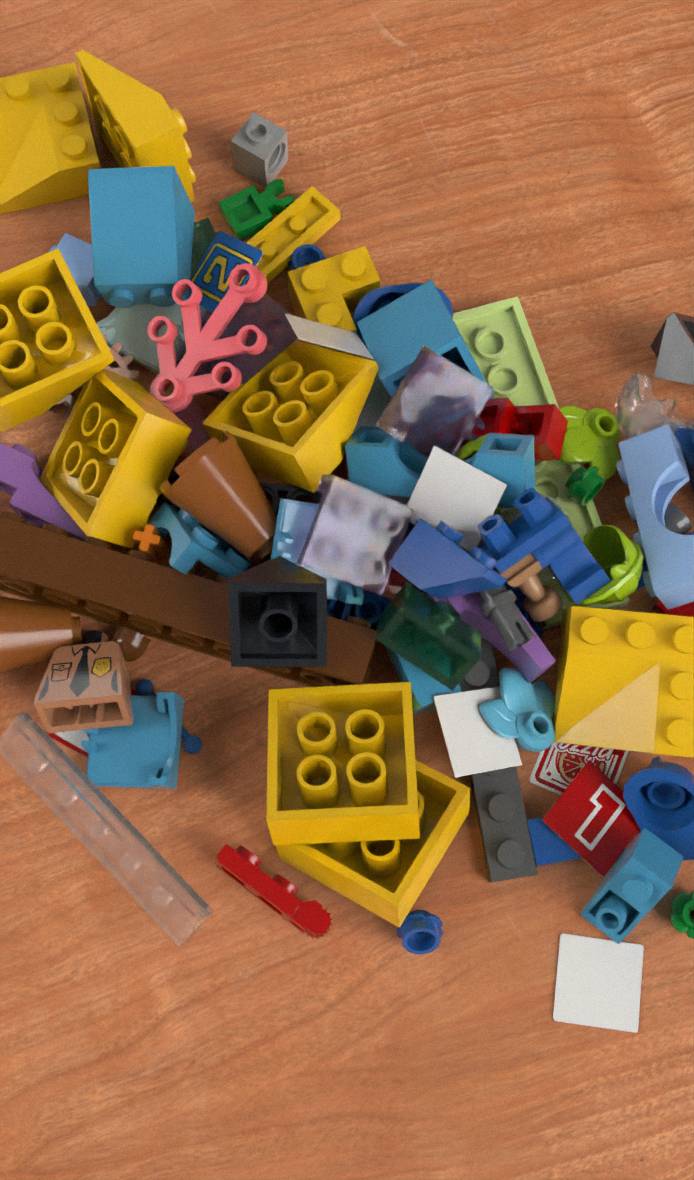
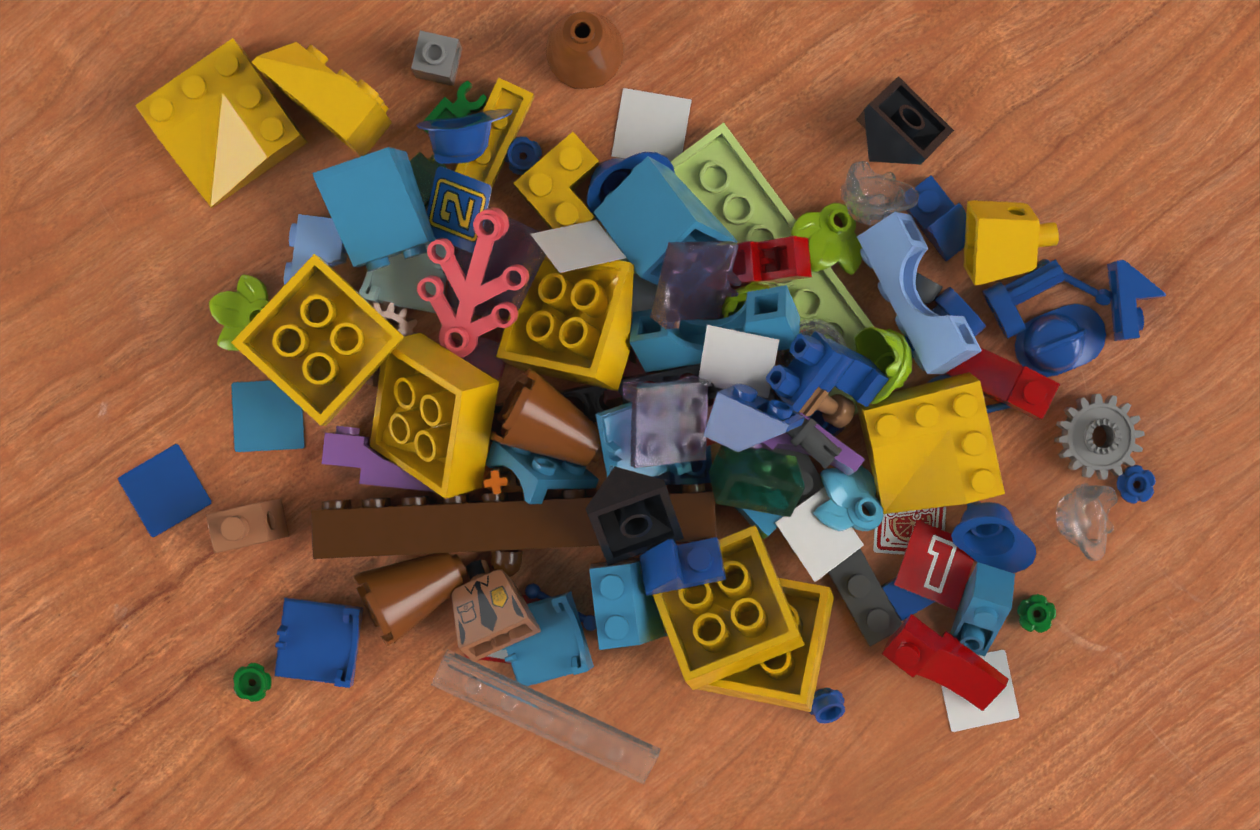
camera: 20 degrees left, 15 degrees up
red hinge [216,844,332,939] -> none
green plate [565,466,606,506] -> none
none -> blue piece [417,109,513,164]
none -> dark orange cone [546,11,623,89]
none -> dark azure slope [589,557,667,650]
none -> white sticker [611,88,692,161]
none -> blue slope [639,537,726,596]
none -> red slope [882,614,1009,711]

